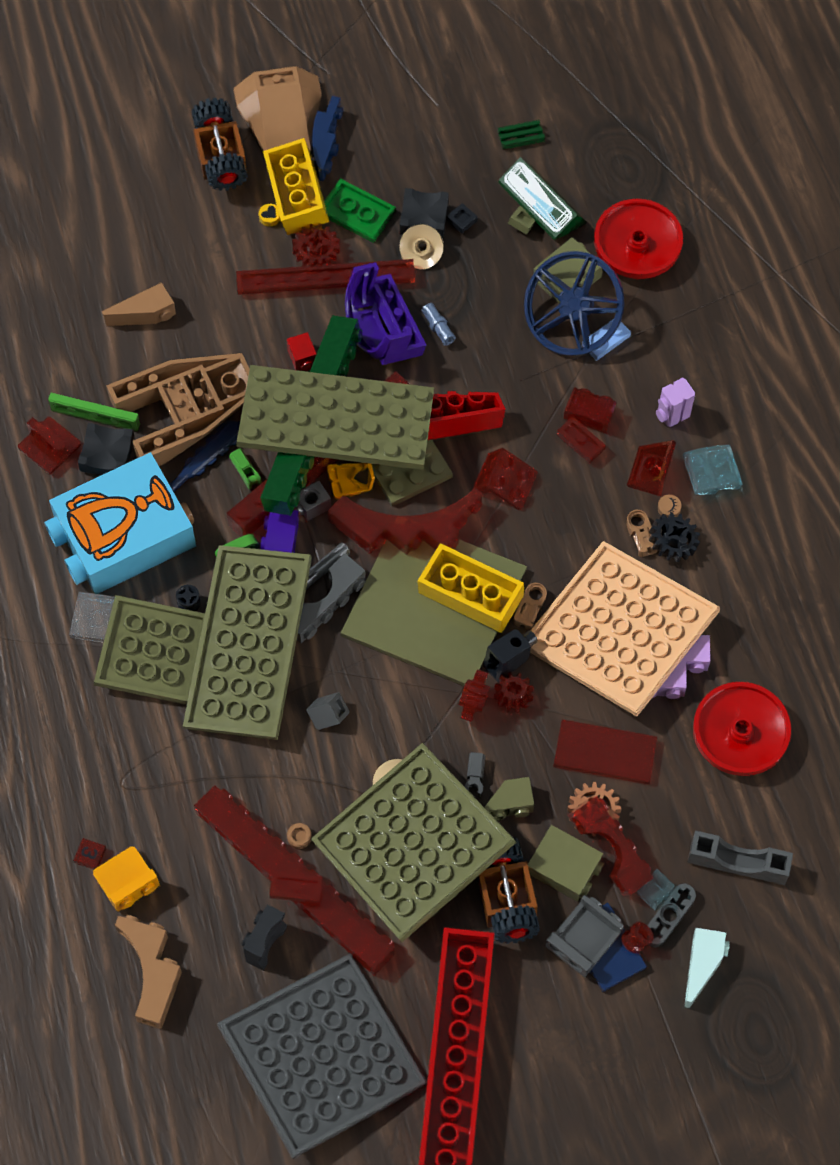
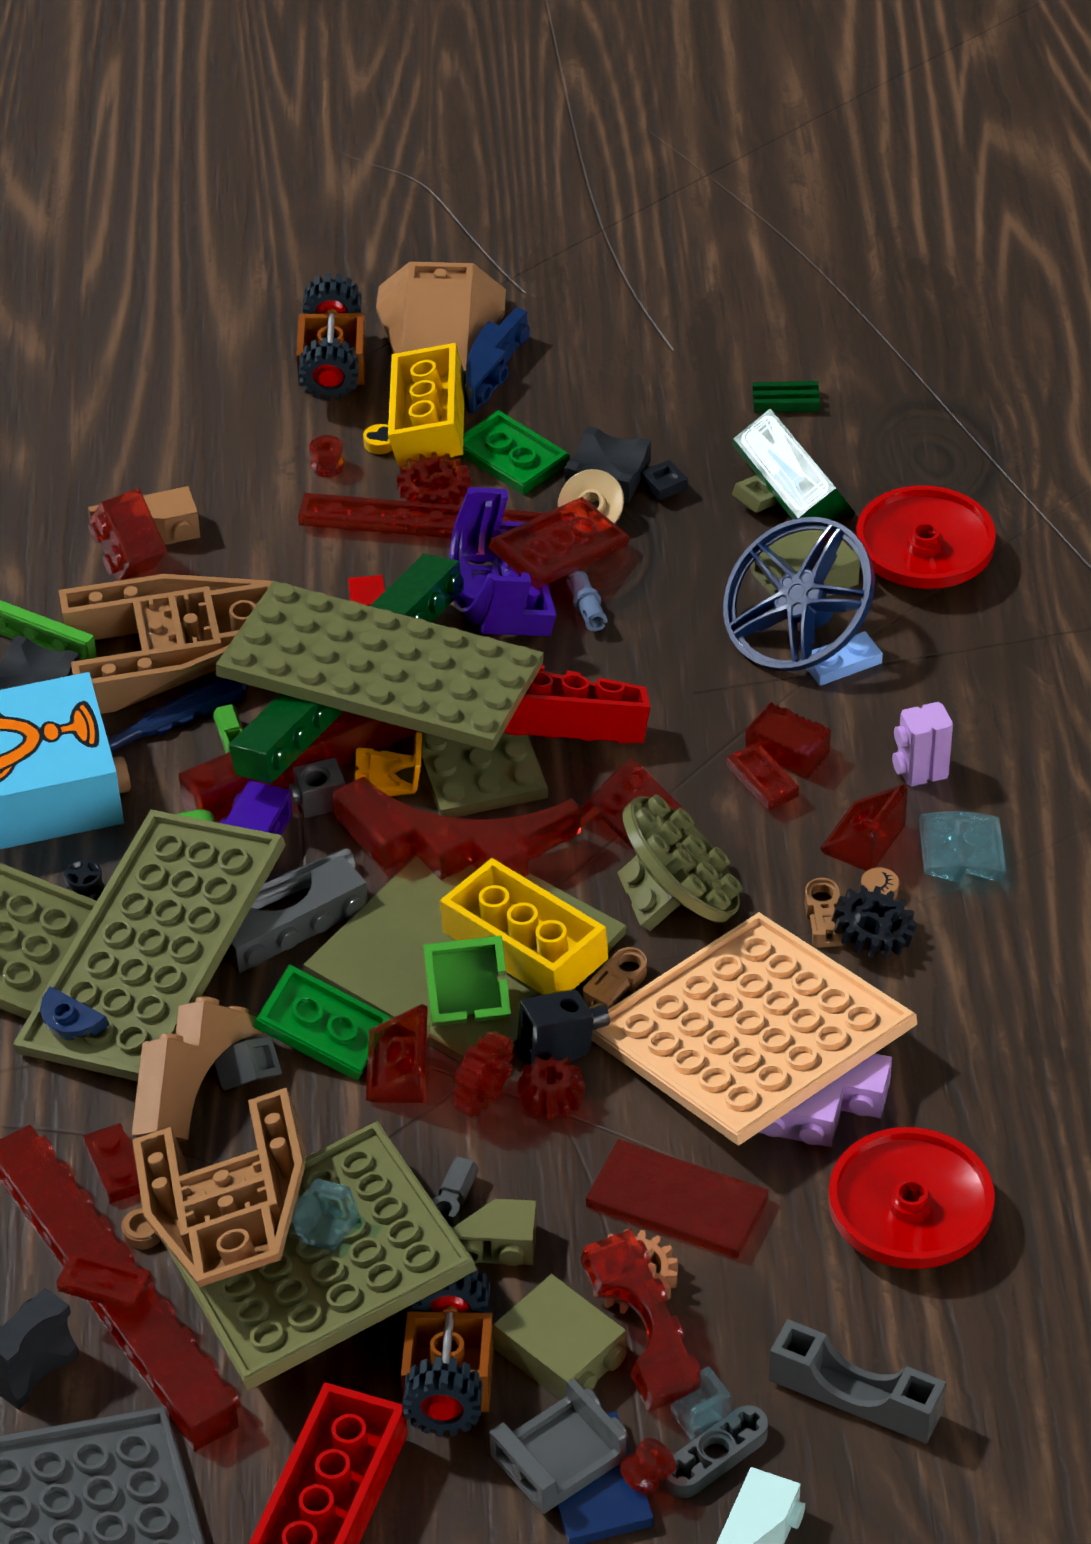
camera: 15 degrees right, 20 degrees down
none -> dark blue plate [40,986,109,1040]
none -> clear red plate [83,1123,140,1204]
none -> clear red brick [89,488,167,581]
none -> medium nougat arch [131,997,263,1142]
none -> medium nougat wedge [132,1087,306,1287]
none -> green tile [253,964,393,1081]
none -> clear light blue panel [291,1178,361,1251]
none -> clear red wheel [309,435,344,477]
none -> clear red slope [366,1004,430,1103]
none -> bright green piece [423,936,511,1027]
none -> clear red tile [488,497,630,589]
none -> olive bracket [617,794,743,931]

